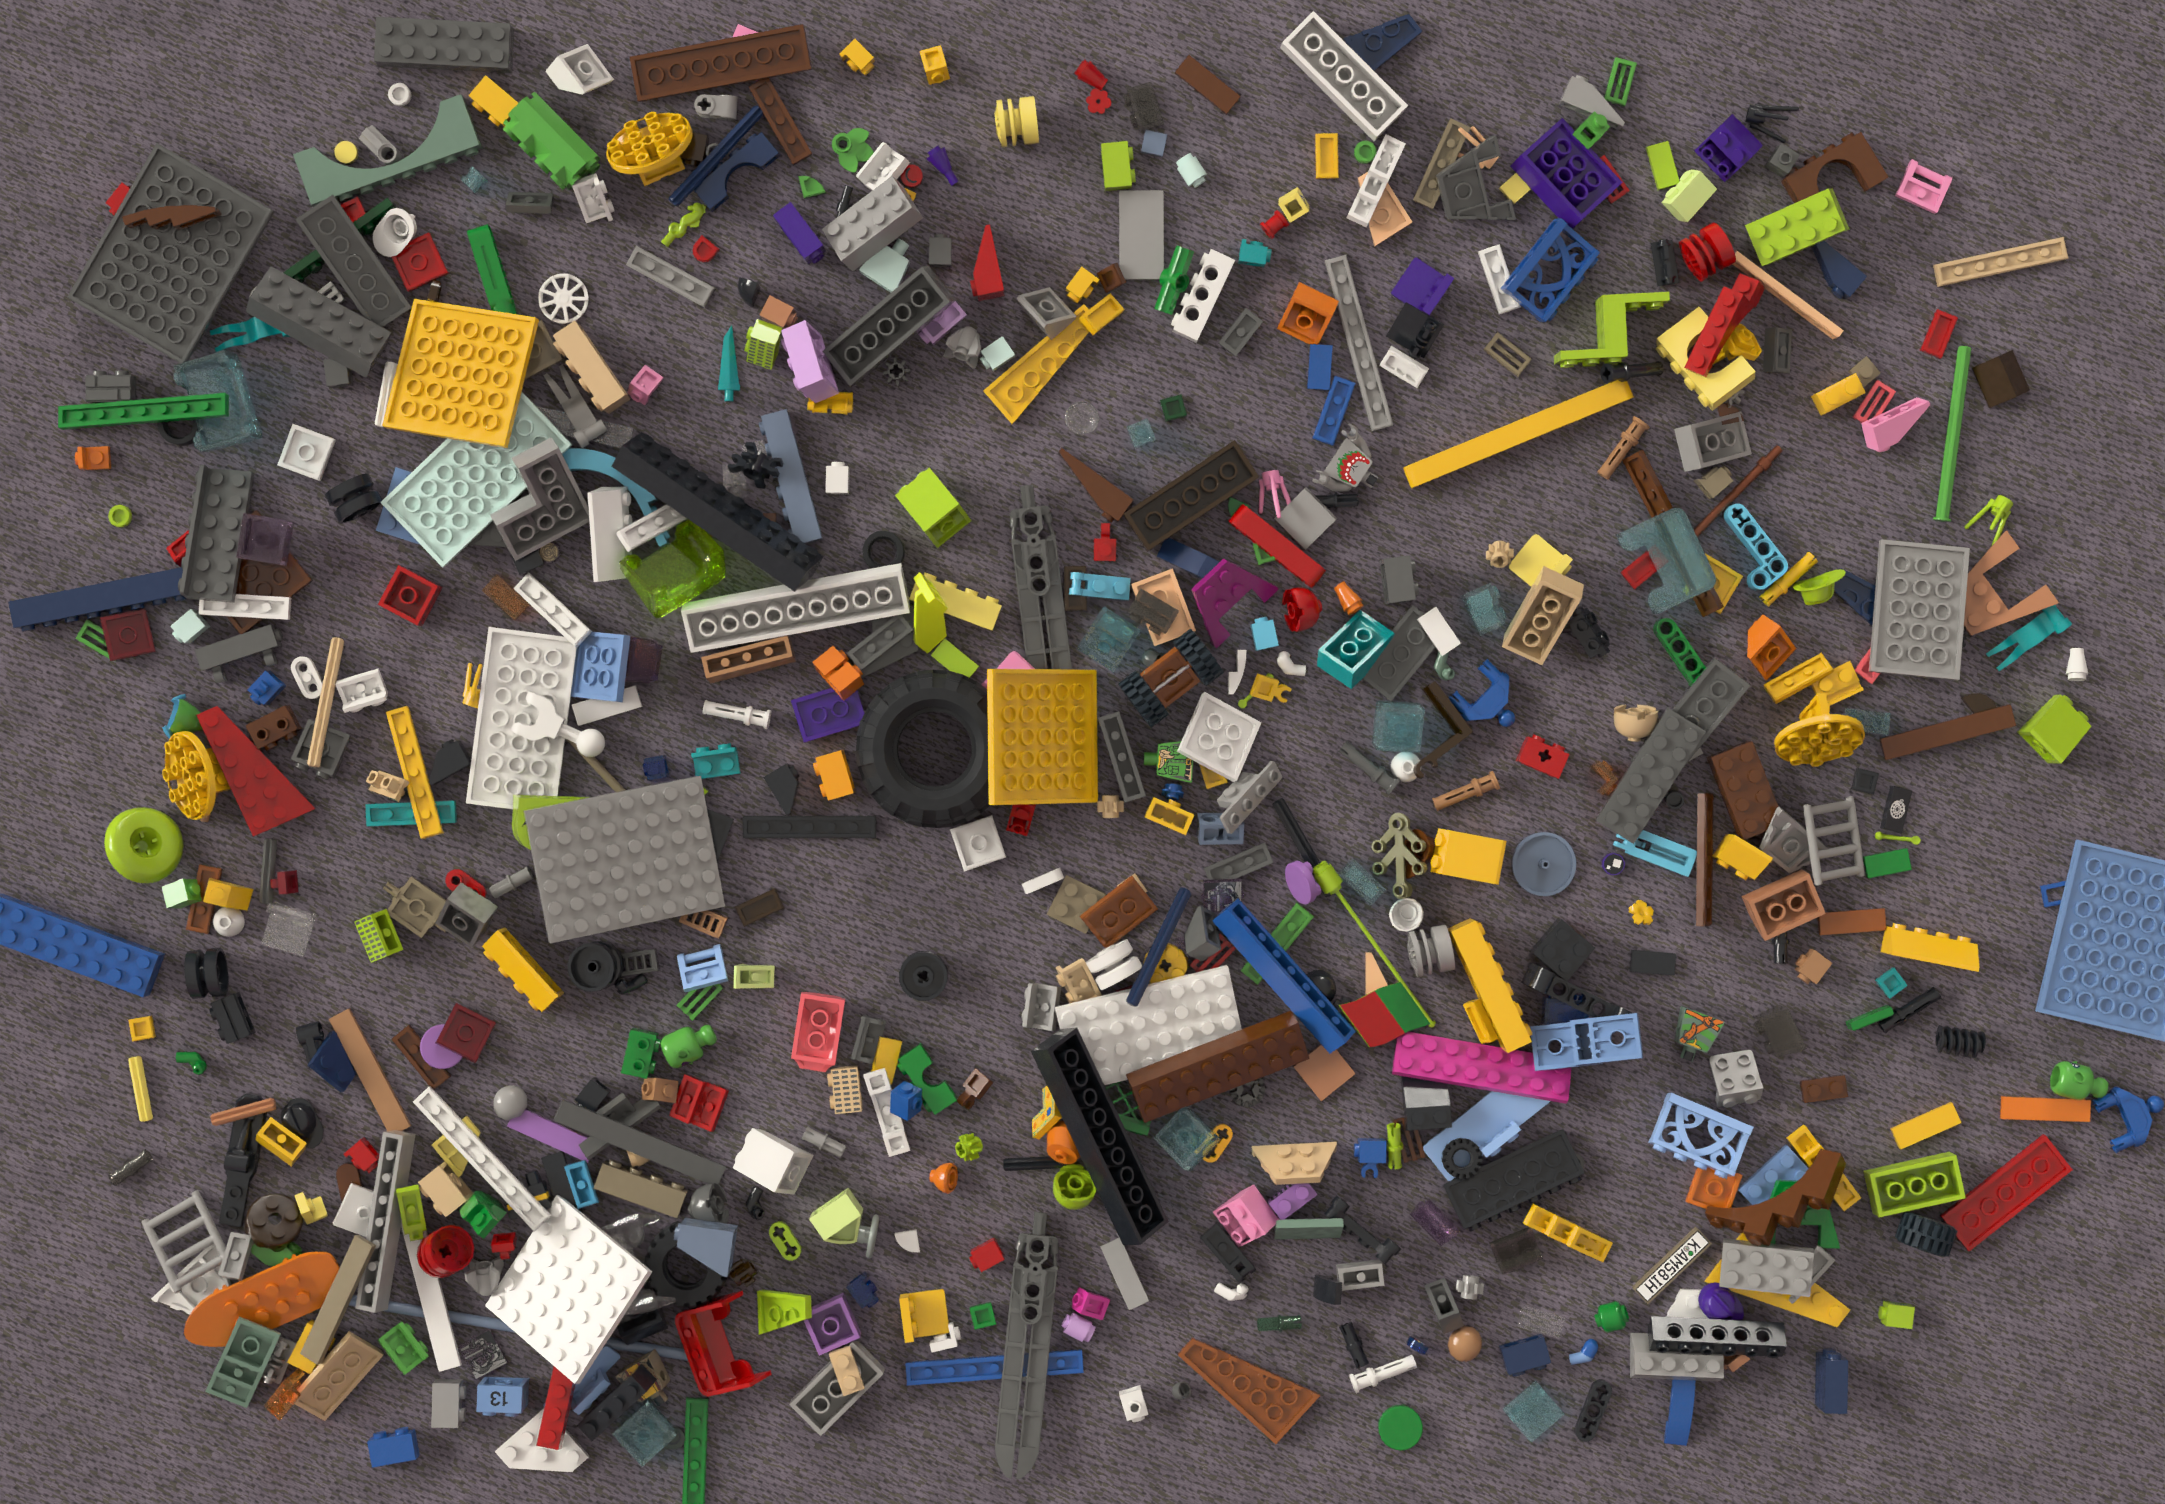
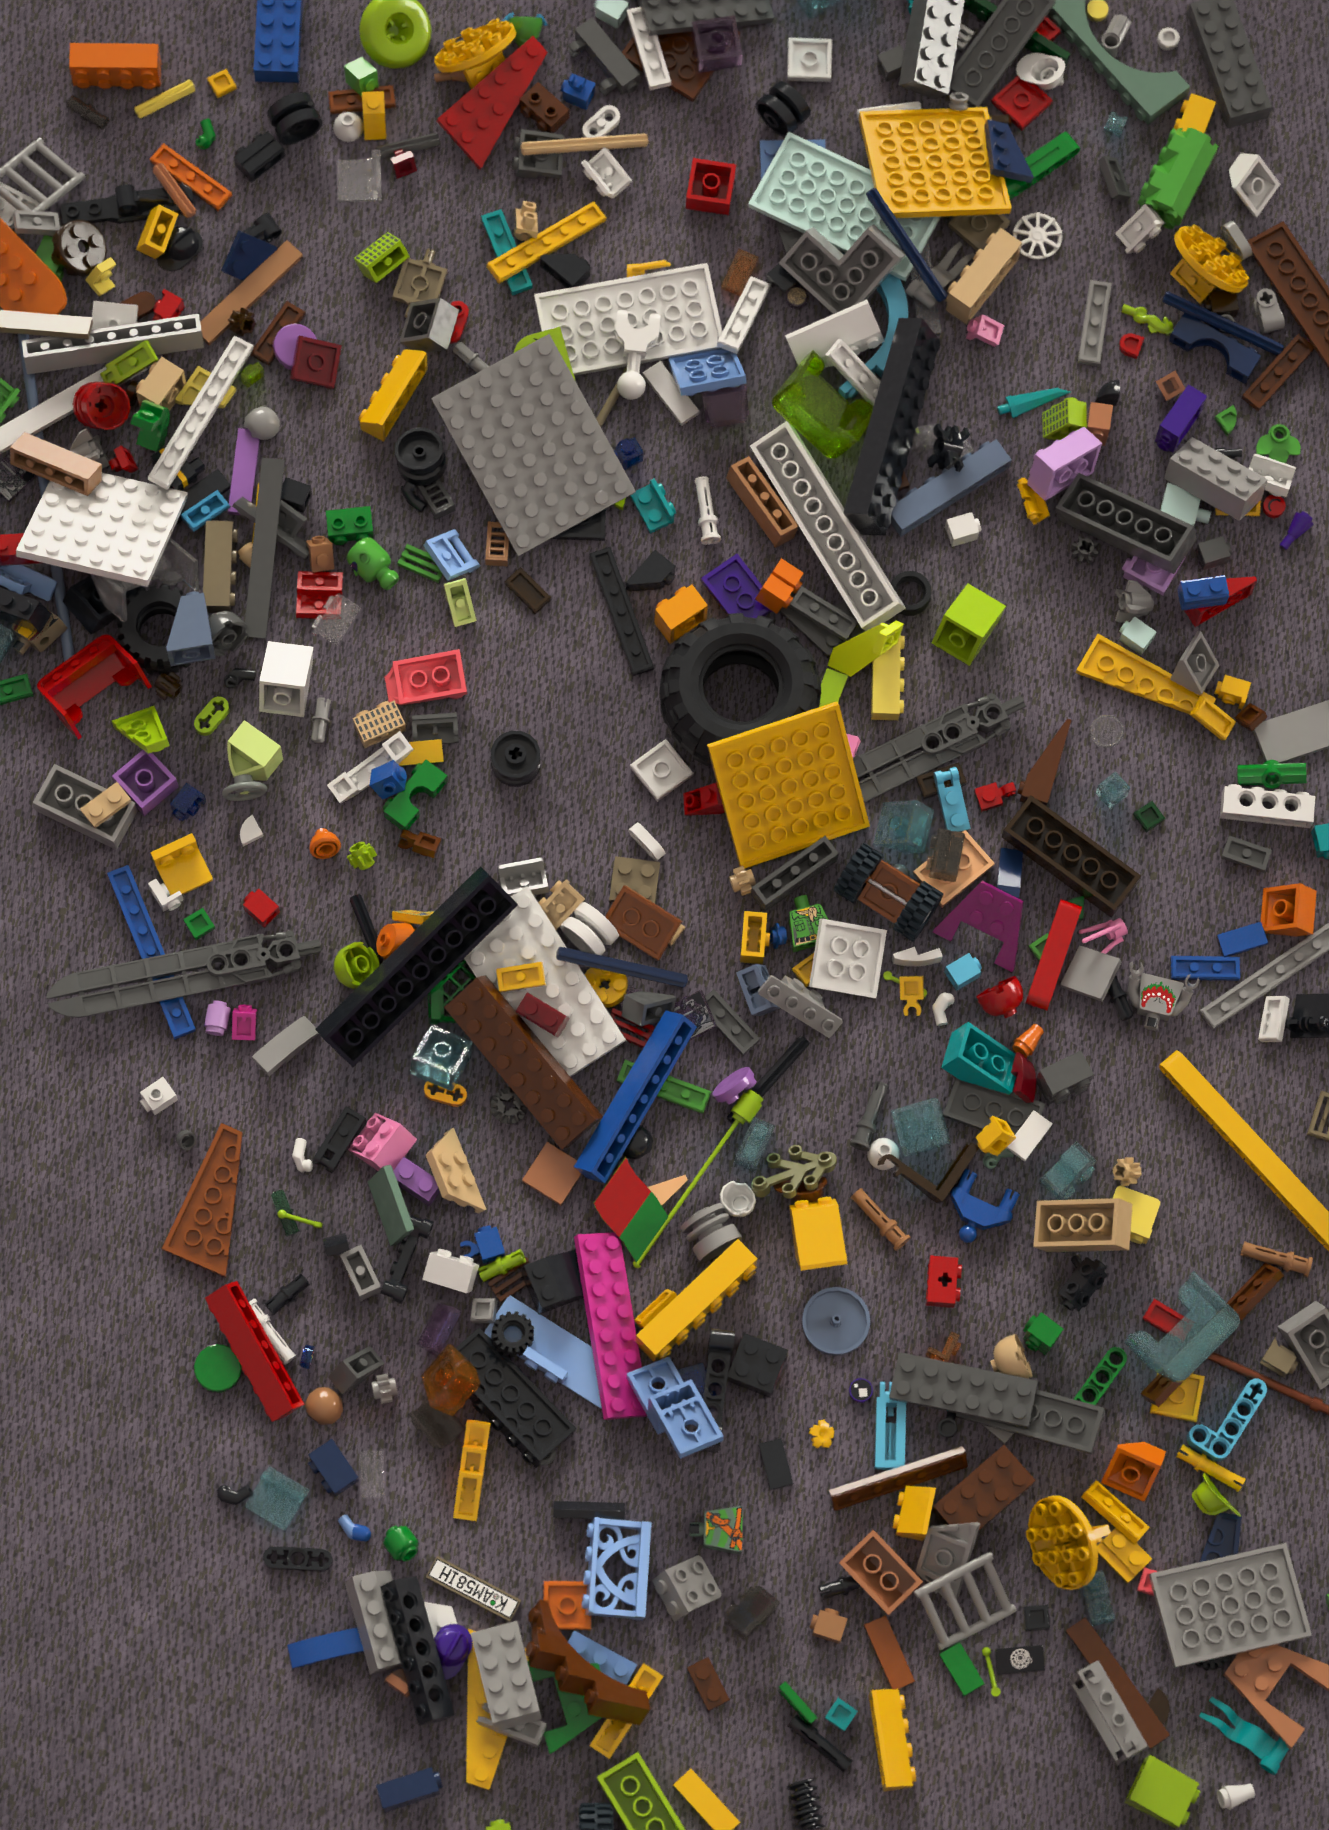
camera: 65 degrees right, 15 degrees down
none -> brick [10,432,102,496]
none -> orange brick [69,43,161,89]
none -> dark brown tile [126,380,139,406]
none -> orange tile [150,143,232,211]
none -> red brick [205,1281,305,1422]
none -> black arm [217,1485,253,1505]
none -> dark brown gear [228,307,257,337]
none -> clear neon green plate [240,362,265,388]
none -> lime hinge [277,1210,323,1228]
none -> clear bracket [311,593,362,646]
none -> clear orange slope [421,1344,480,1416]
none -> white brick [422,1249,479,1293]
none -> light grey tile [470,1298,498,1323]
none -> yellow plate [496,962,546,992]
none -> dark red brick [516,992,570,1038]
none -> black tile [553,1501,625,1520]
none -> dark blue axle [866,188,948,302]
none -> light grey bush [949,92,969,111]
none -> yellow brick [976,1116,1016,1156]
none -> dark blue wing [984,120,1034,183]
none -> dark red slope [1011,1052,1036,1103]
none -> green brick [1023,1312,1064,1356]
none -> light grey window [1069,1660,1148,1766]
none -> nougat brick [1156,371,1185,401]
none -> blue brick [1177,575,1229,610]
none -> light grey beam [1221,220,1252,261]

